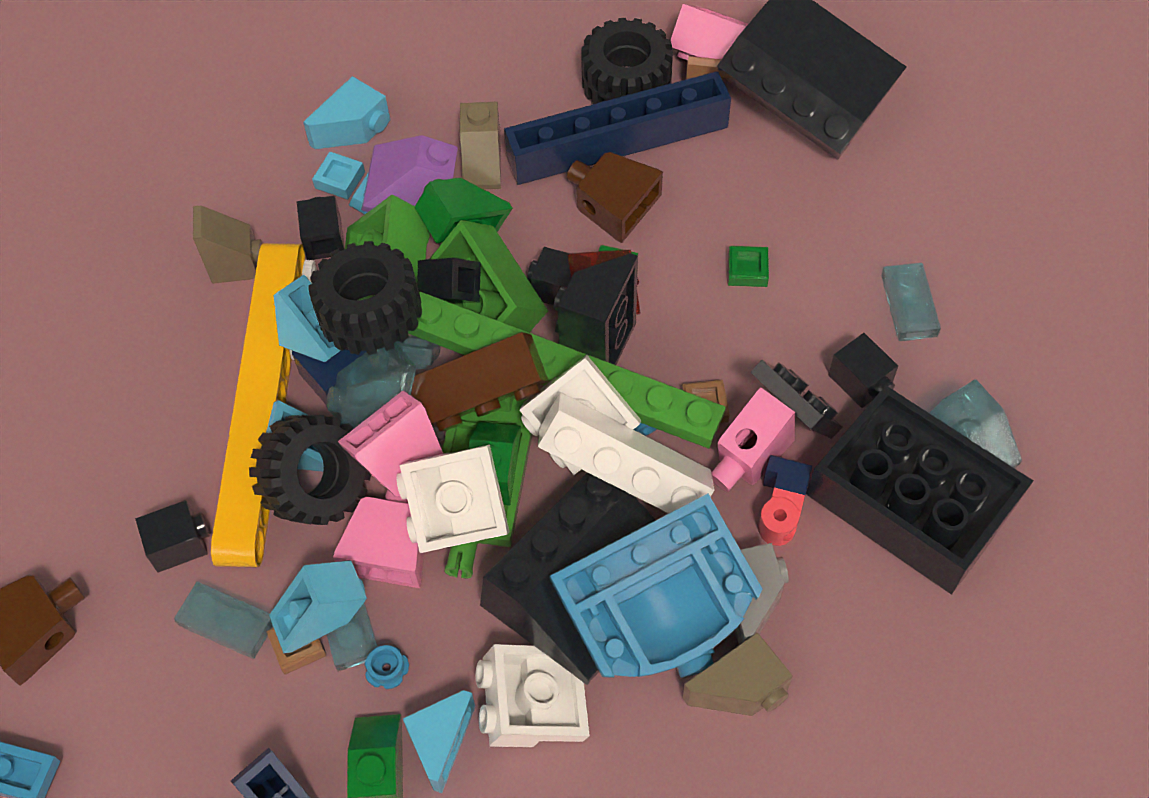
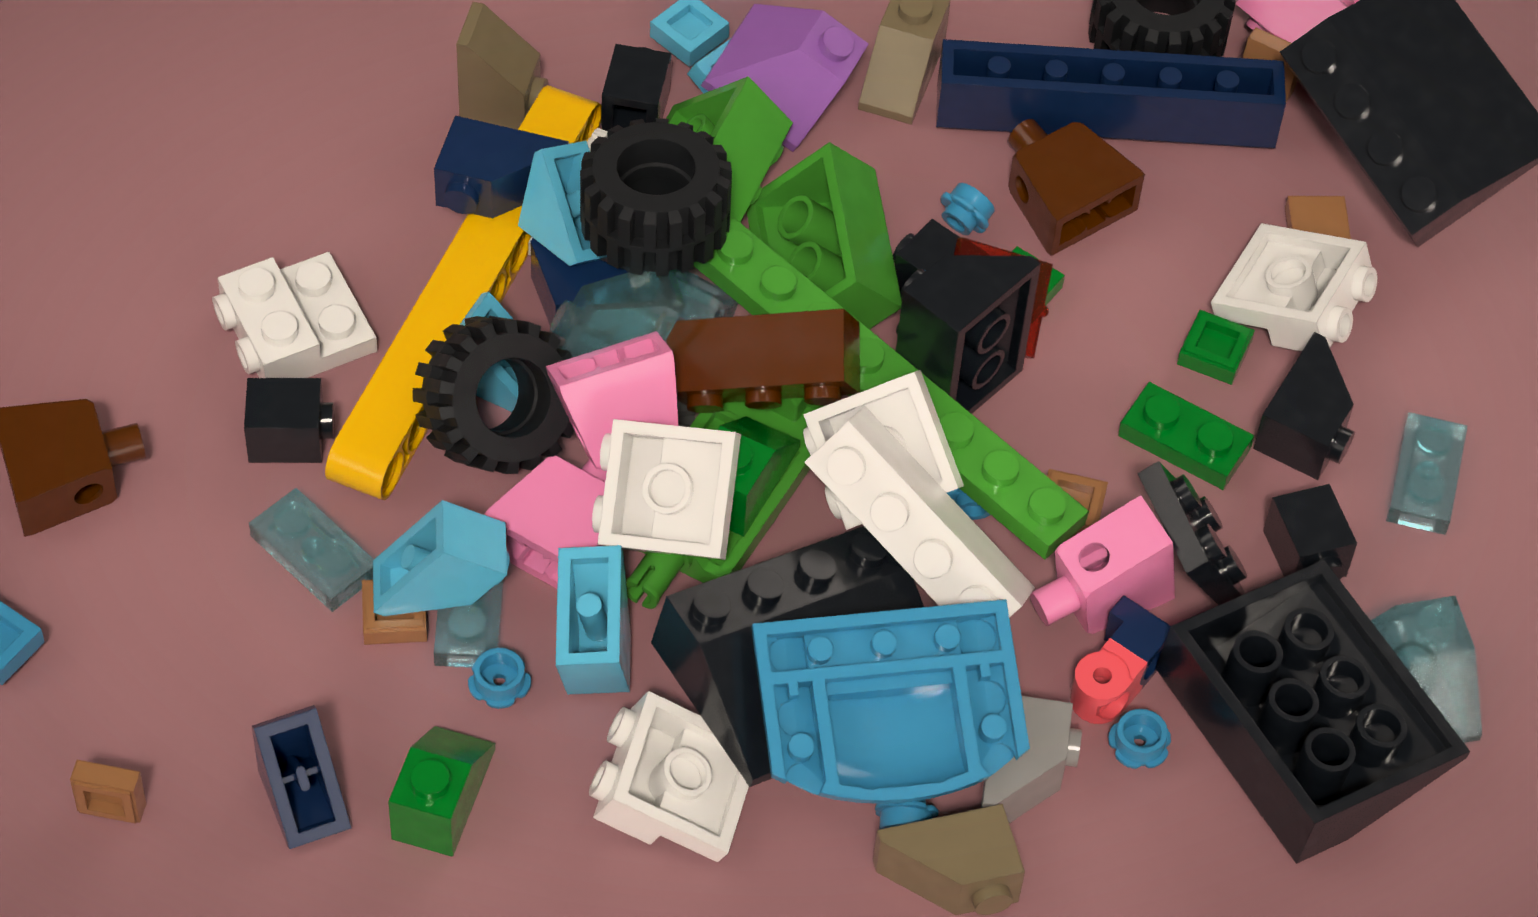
camera: 15 degrees right, 5 degrees down
medium azure slope [403,690,476,793] -> none
green slope [414,178,513,243] -> none
black brick [417,258,481,304] -> none
none -> white plate [212,252,377,378]
none -> dark blue slope [434,115,569,218]
none -> medium azure slope [556,545,631,695]
none -> dark azure plate [940,183,995,236]
none -> dark azure plate [1108,709,1171,769]
none -> green plate [1118,382,1255,490]
none -> white plate [1211,223,1378,351]
none -> black slope [1253,332,1355,480]
none -> medium nougat tile [1285,196,1351,239]

